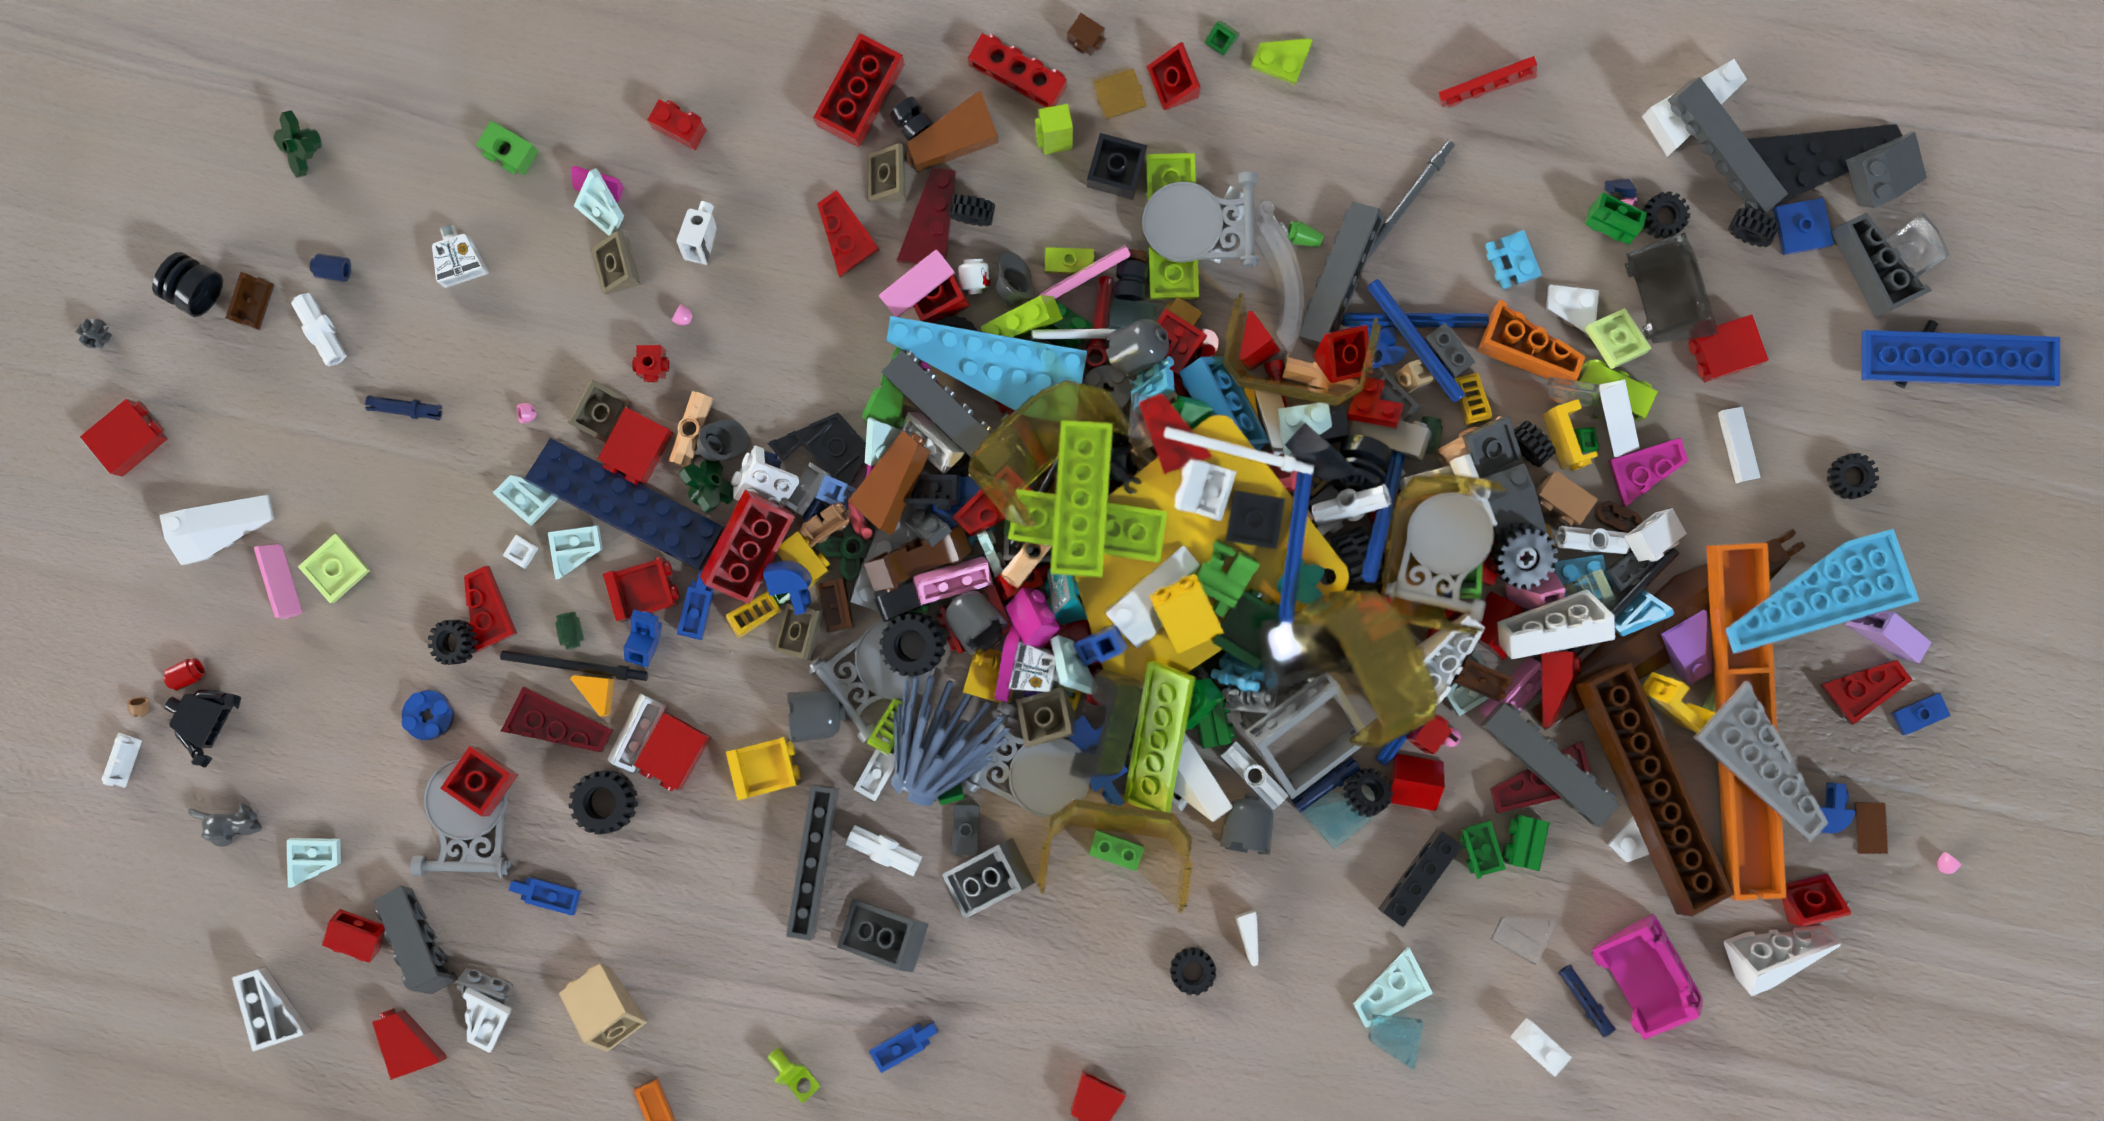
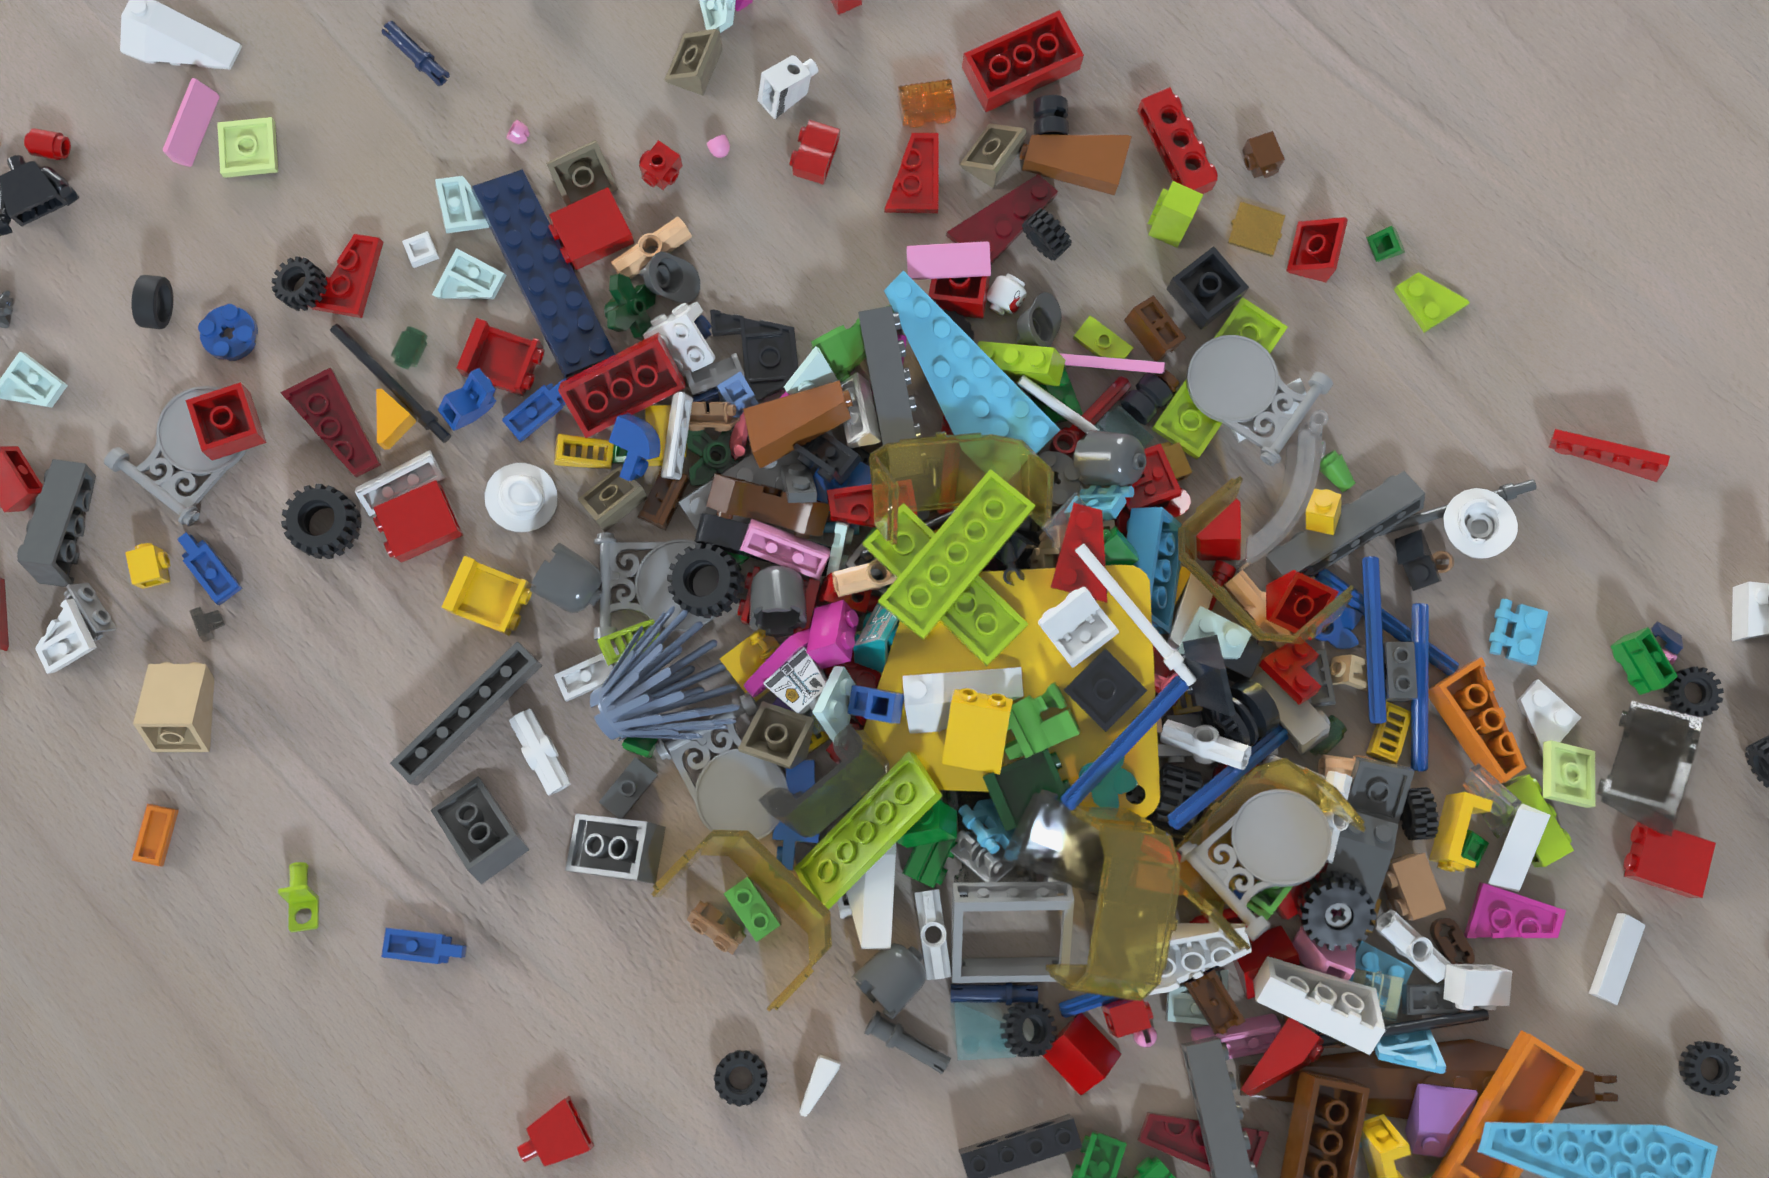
camera: 25 degrees right, 5 degrees down
none -> yellow brick [125,543,171,589]
none -> black tyre [131,275,173,329]
none -> clear smoke tile [189,607,225,642]
none -> white hat [484,463,557,532]
none -> white slope [661,392,693,480]
none -> medium nougat hinge [687,901,747,955]
none -> red brick [789,120,840,185]
none -> dark grey pin [864,1010,951,1074]
none -> clear orange brick [898,79,956,128]
none -> reddish brown hinge [1124,295,1186,362]
none -> yellow brick [1306,488,1341,535]
none -> black slope [1395,529,1442,591]
none -> blue axle [1411,603,1429,771]
none -> medium nougat hinge [1432,551,1454,573]
none -> white hat [1443,488,1518,559]

